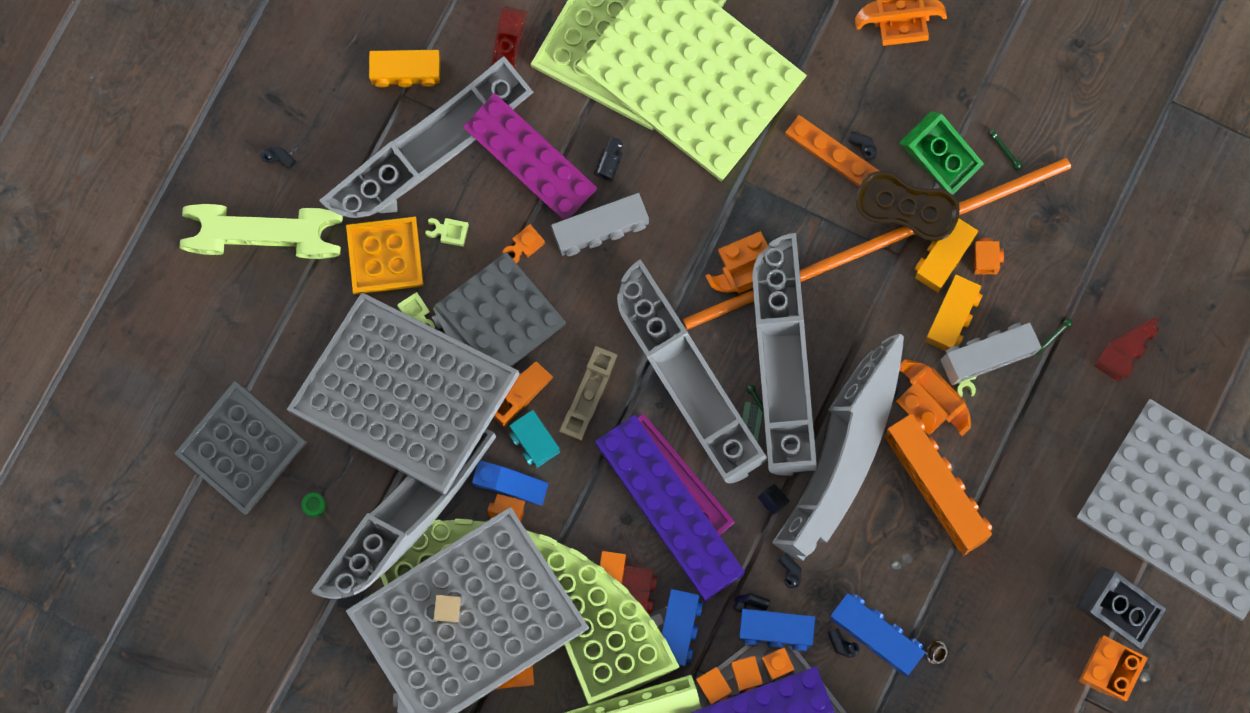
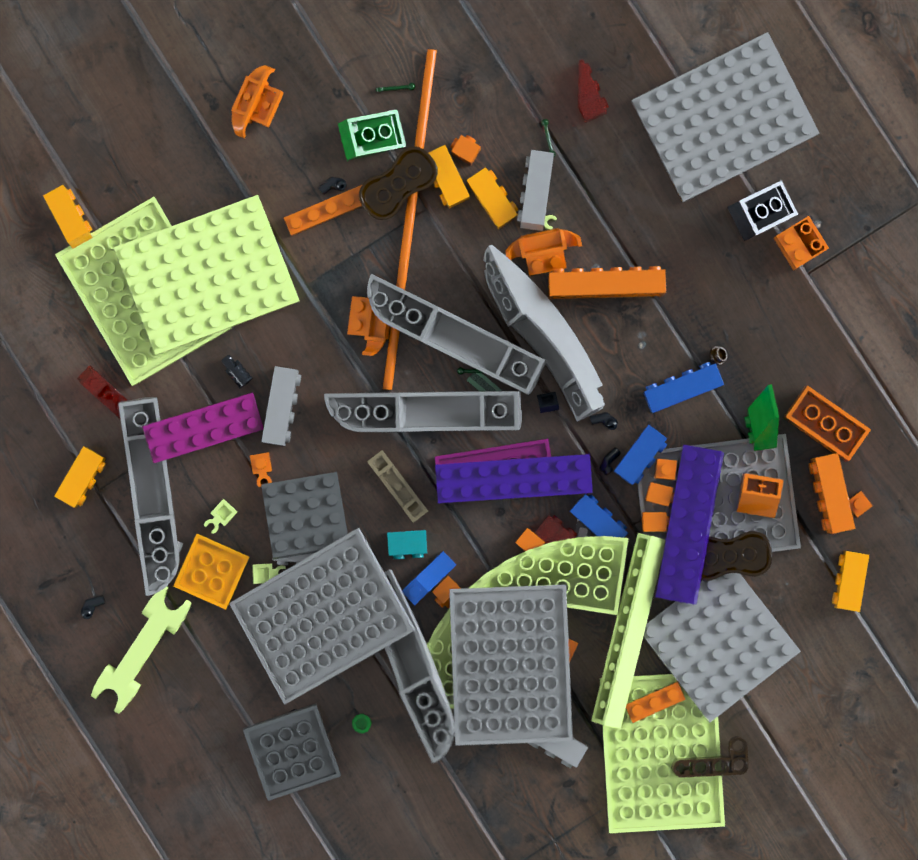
camera: 60 degrees left, 10 degrees up
tan tile [434,595,461,623] -> none
orange slope [493,362,553,429] -> none
black arm [828,628,860,658] -> none

